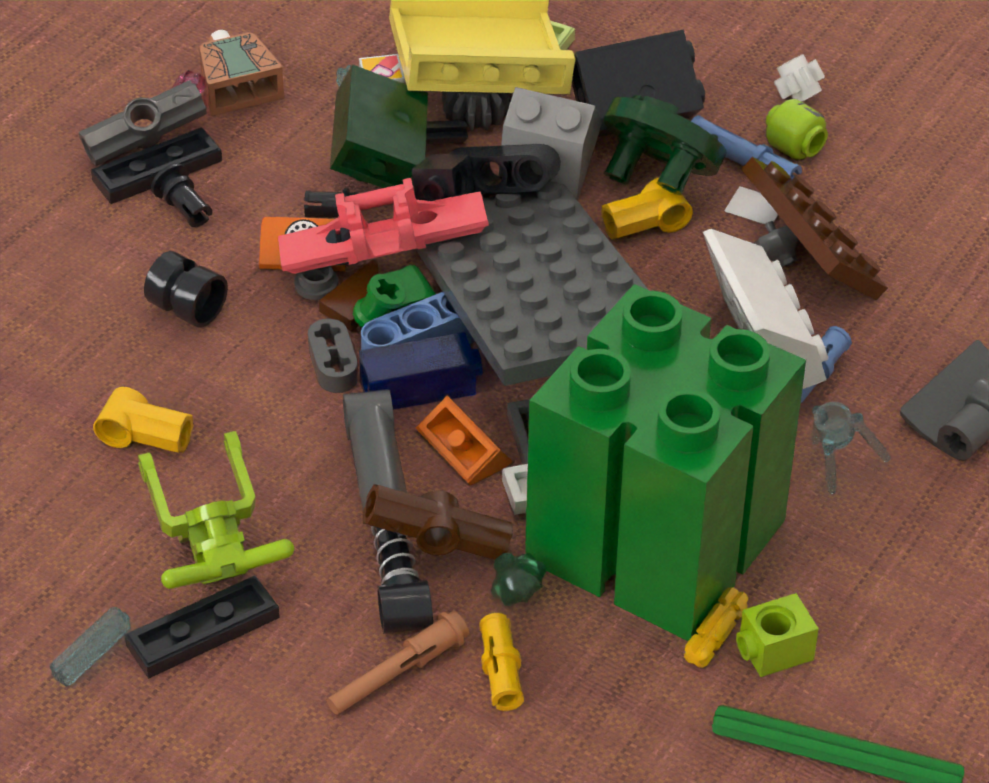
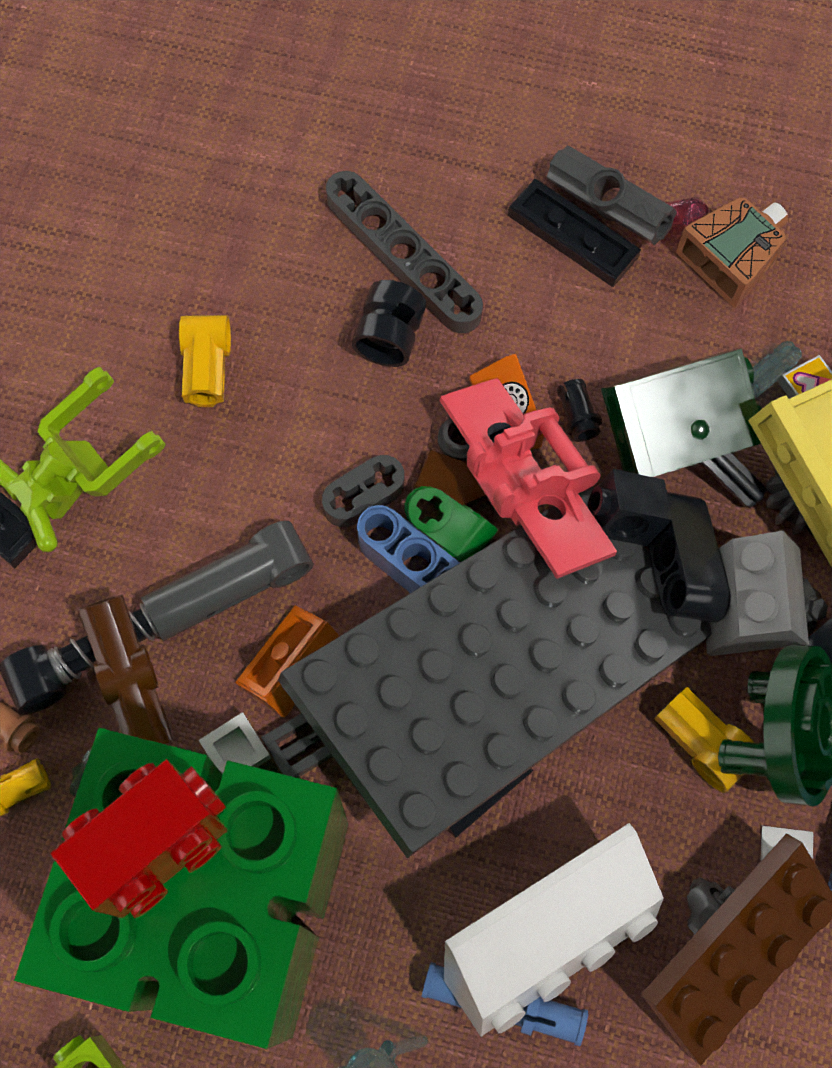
camera: 70 degrees right, 25 degrees up
black pin [151,163,212,227] -> none
clear blue brick [359,332,483,410] -> none
yellow axle [684,587,748,668] -> none
none -> red brick [50,759,228,918]
none -> dark grey beam [326,171,483,333]

